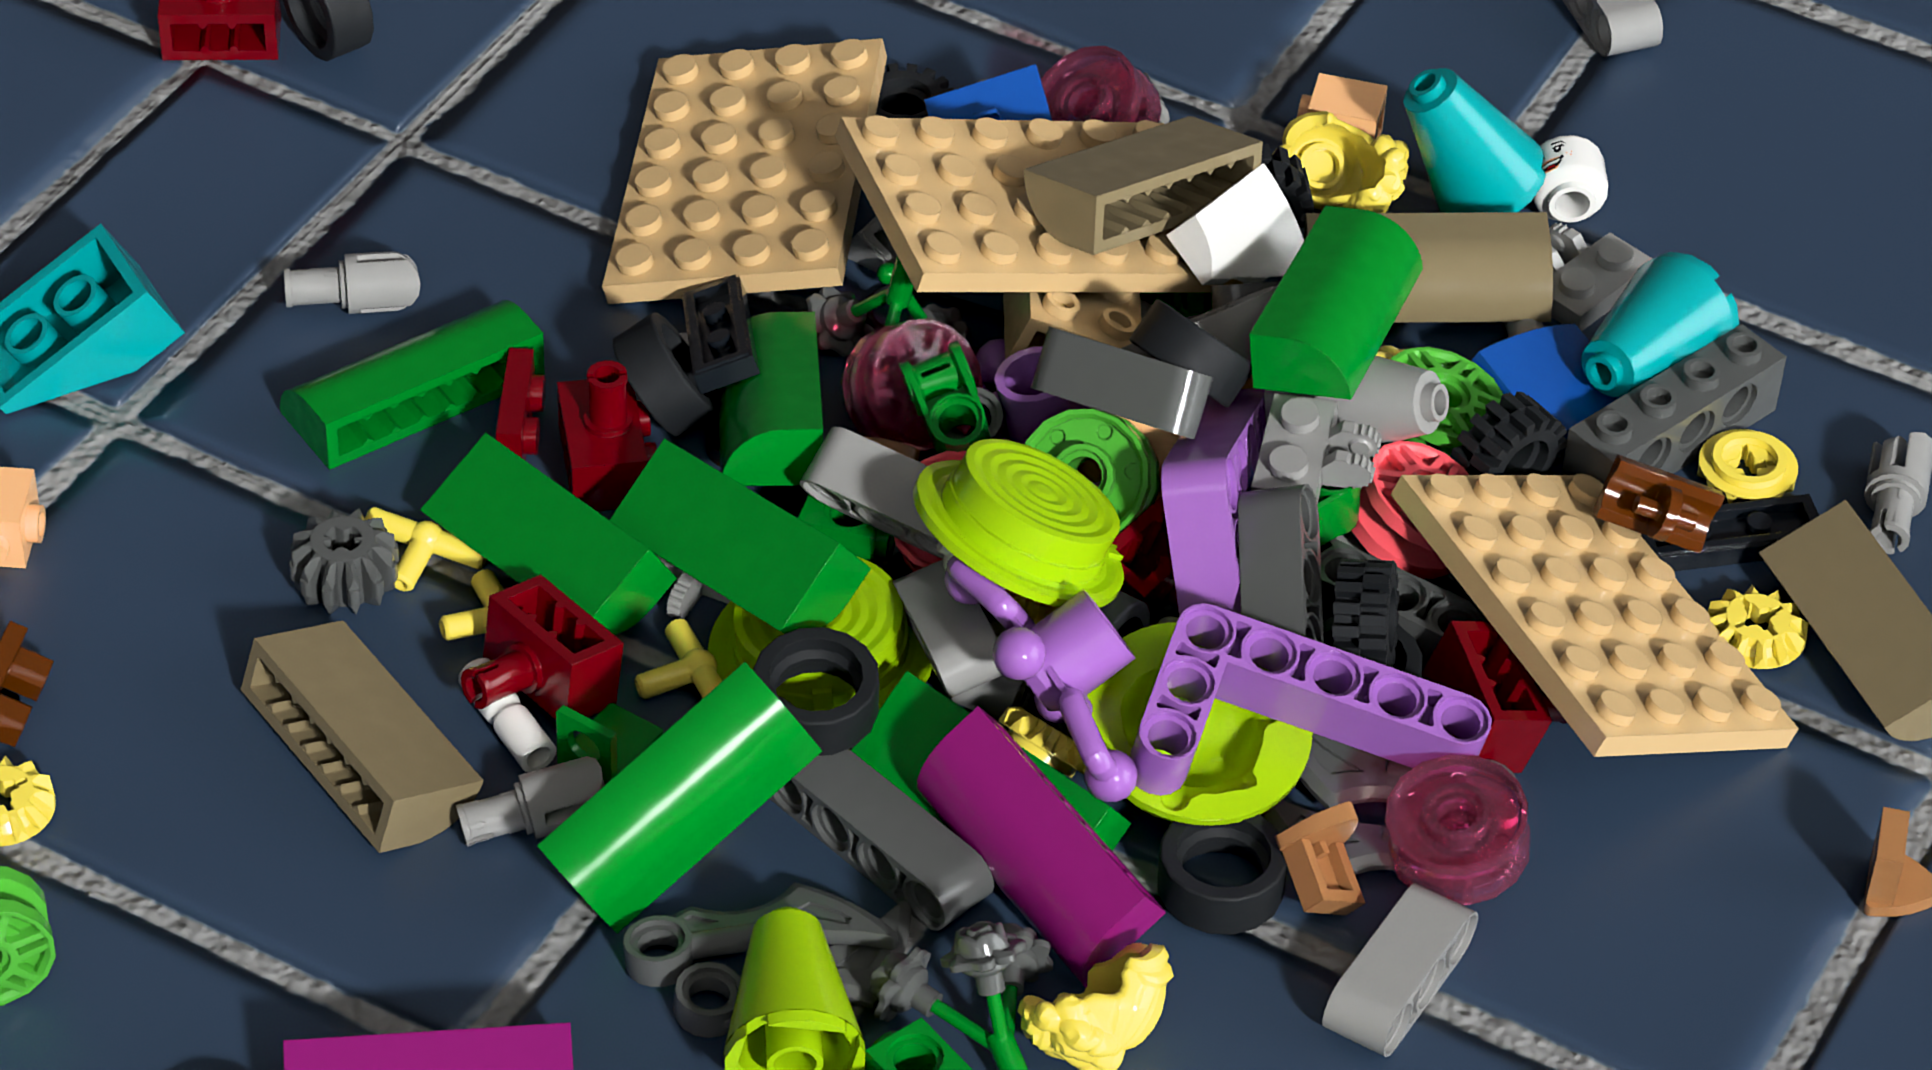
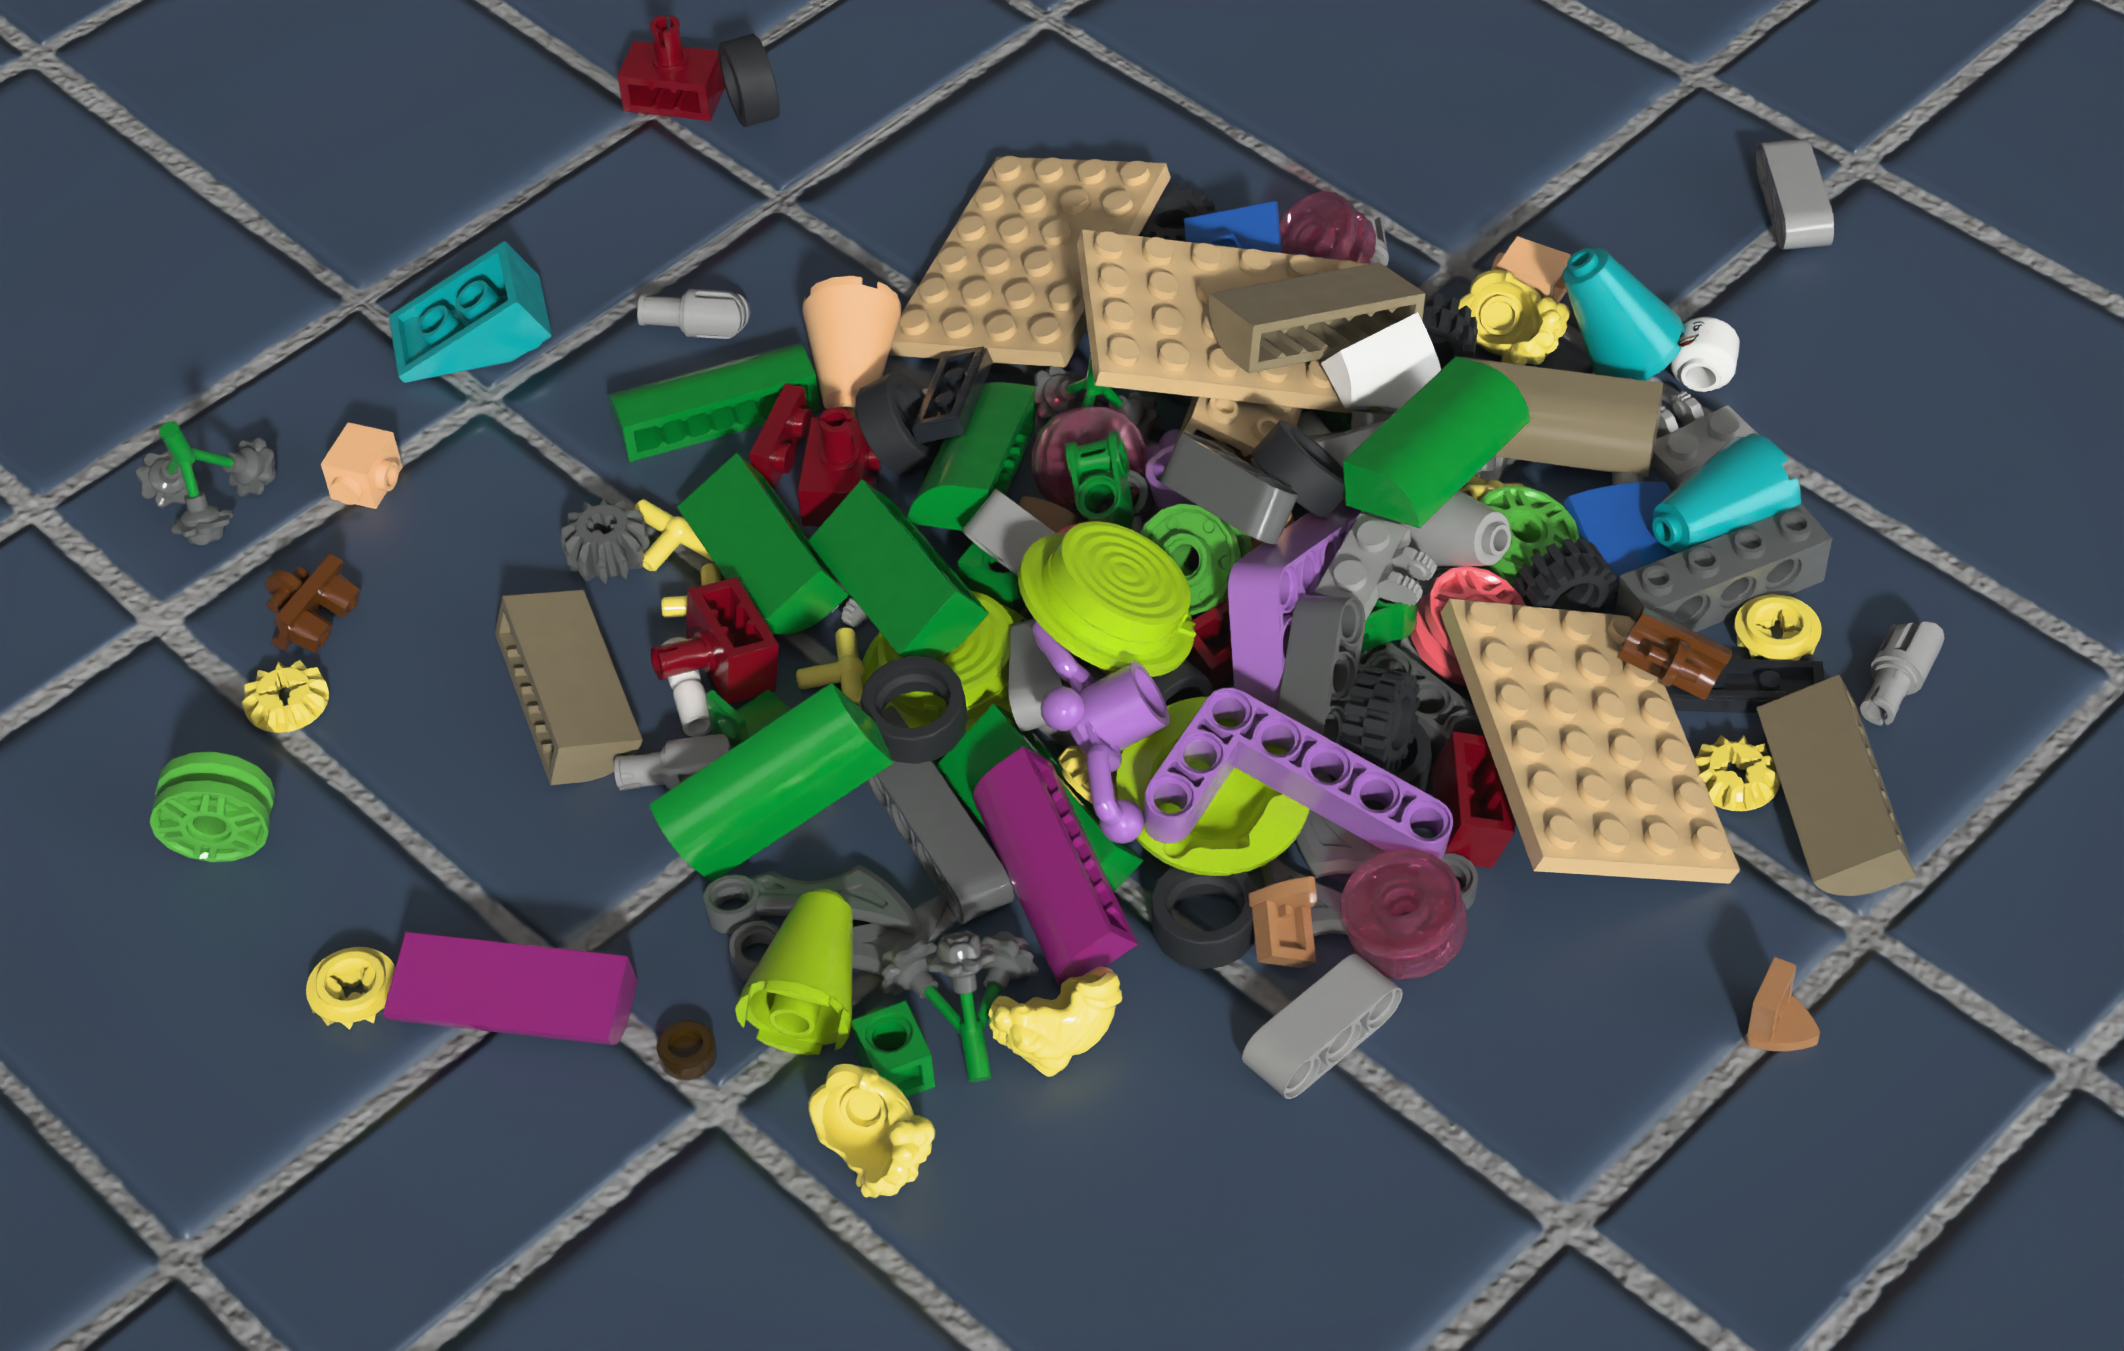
camera: 20 degrees right, 5 degrees up
none -> light nougat cone [802,276,901,419]

